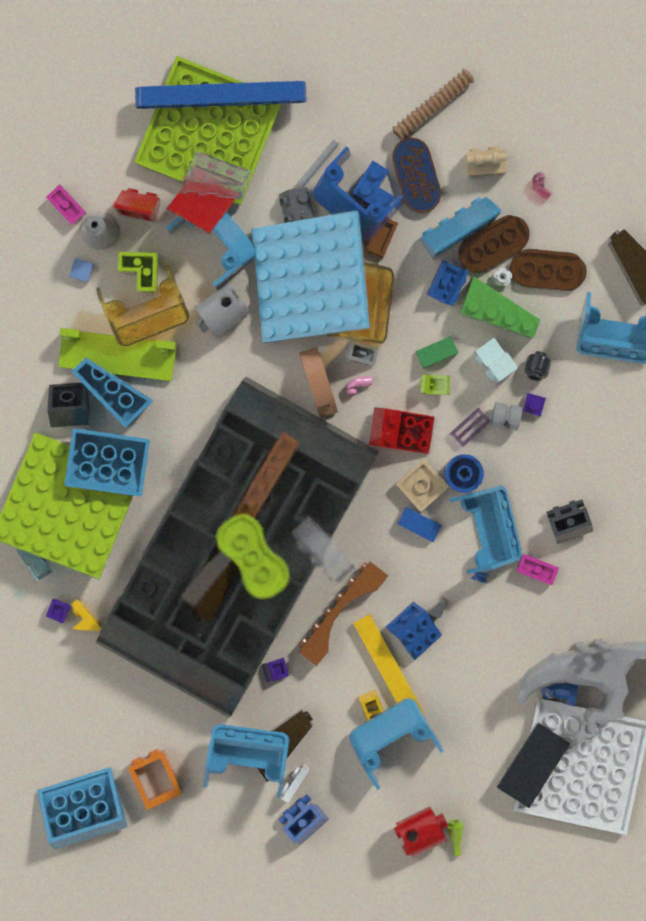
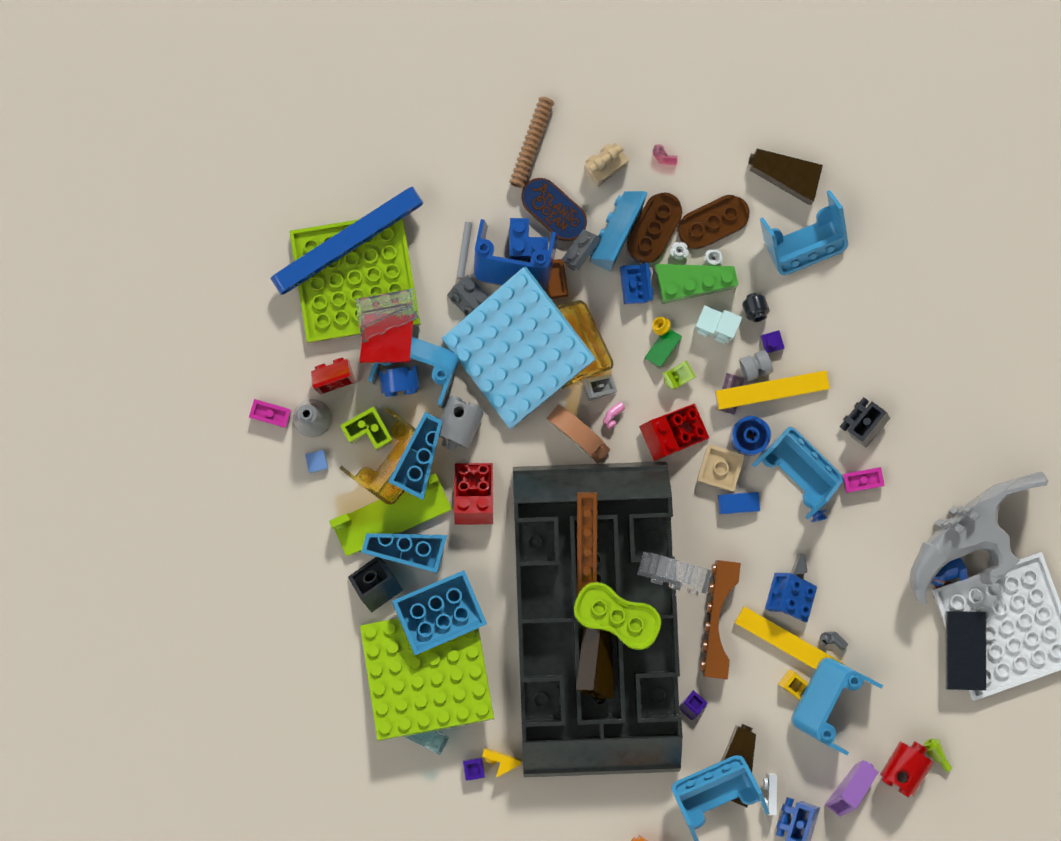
camera: 35 degrees left, 5 degrees down
none -> blue brick [379,366,420,397]
none -> dark azure wedge [388,412,443,500]
none -> red slope [454,463,493,525]
none -> dark grey bracket [561,230,601,270]
none -> yellow plate [652,317,671,335]
none -> white plate [704,249,723,266]
none -> yellow tile [715,370,830,410]
none -> dark grey arm [819,631,848,651]
none -> medium lavender slope [825,760,879,817]

